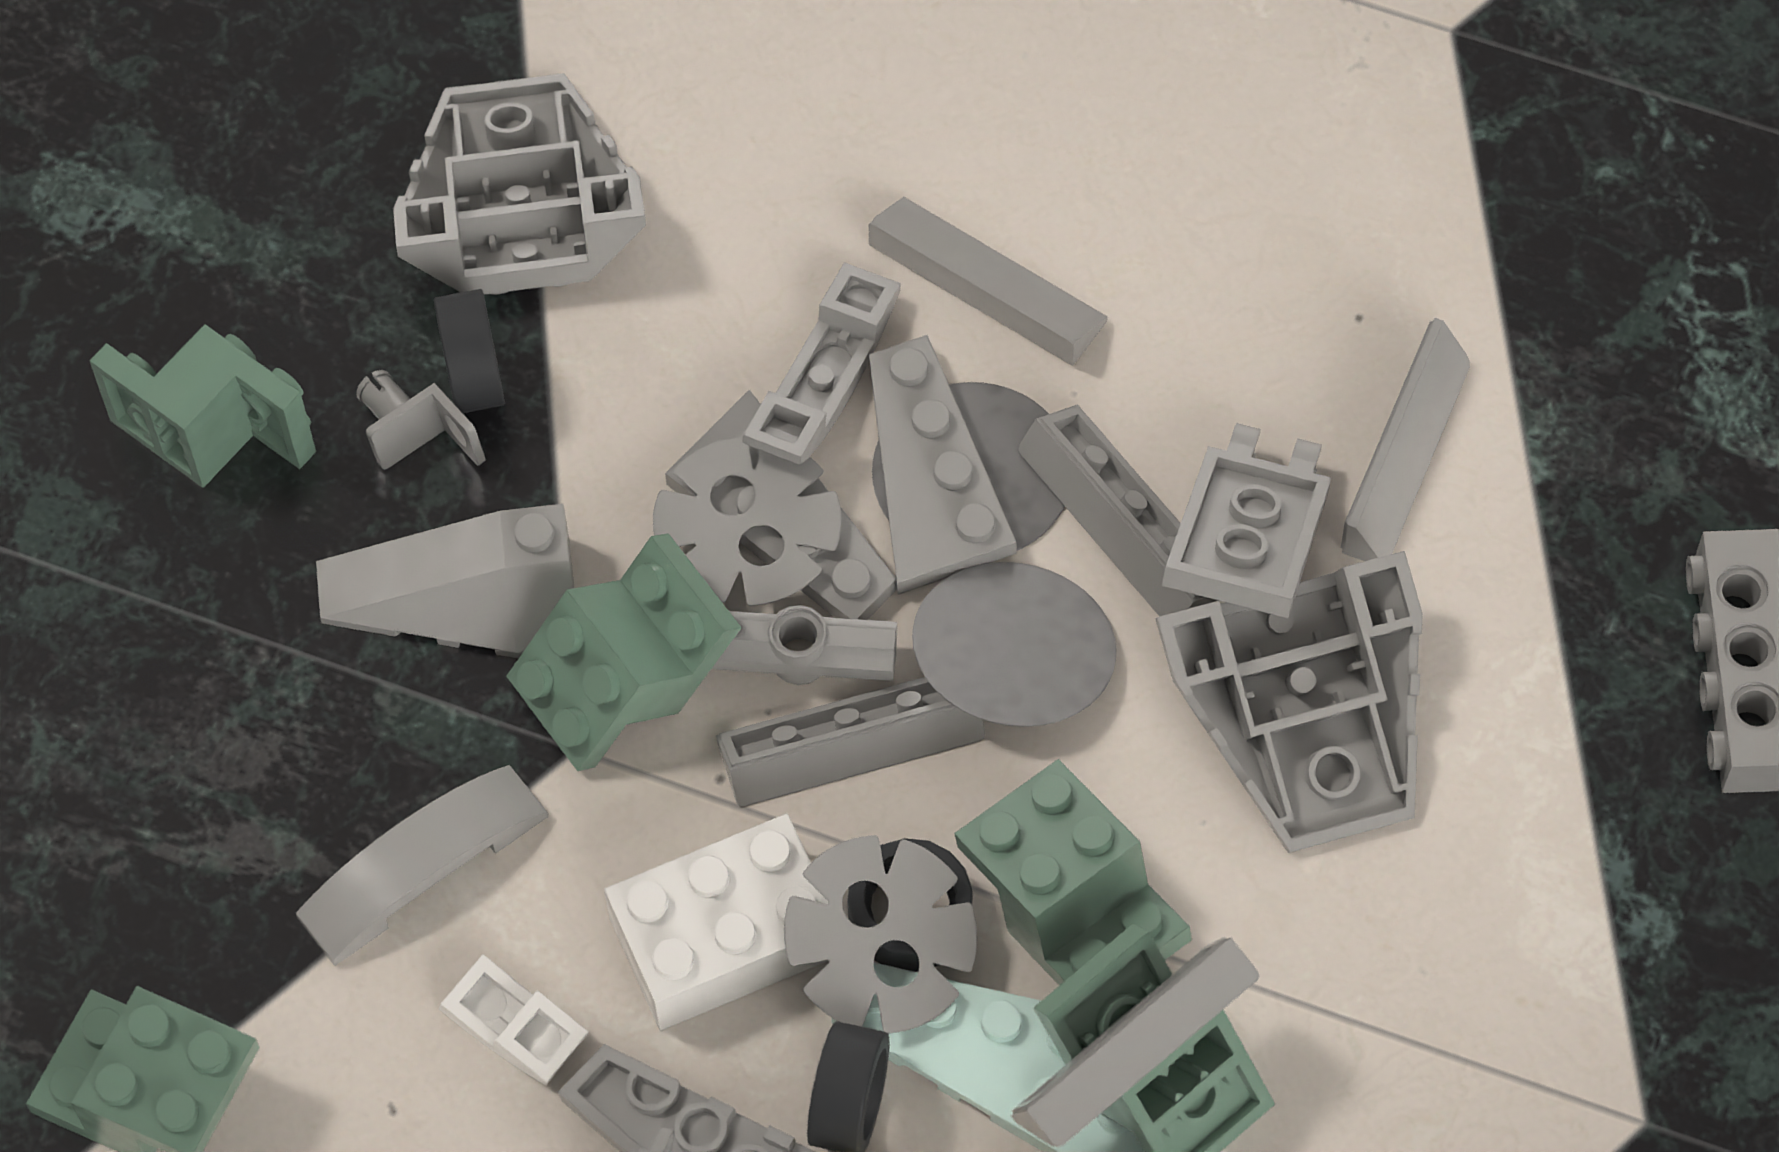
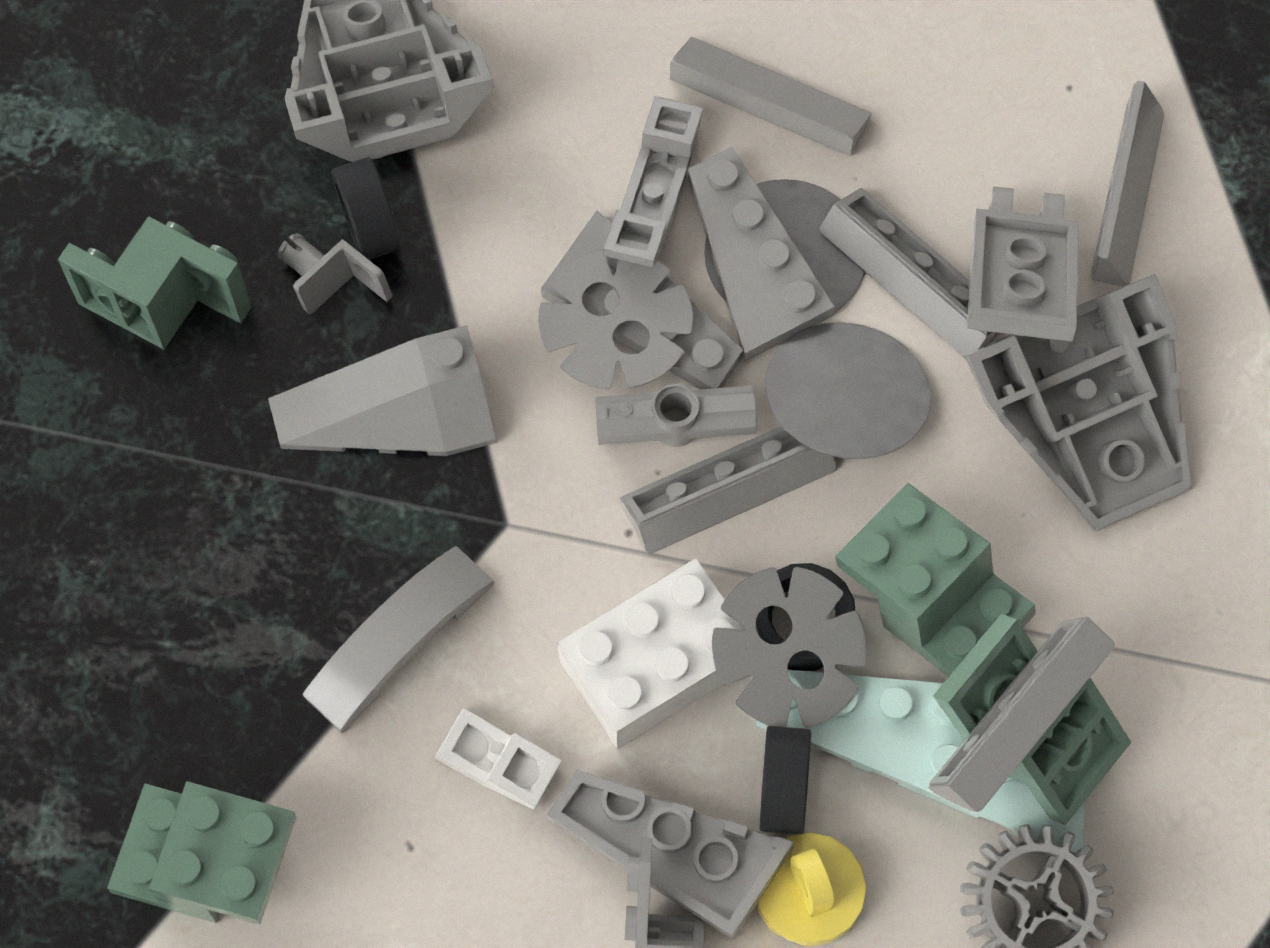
camera: 10 degrees left, 5 degrees up
sand green bracket [507,533,742,772] -> none

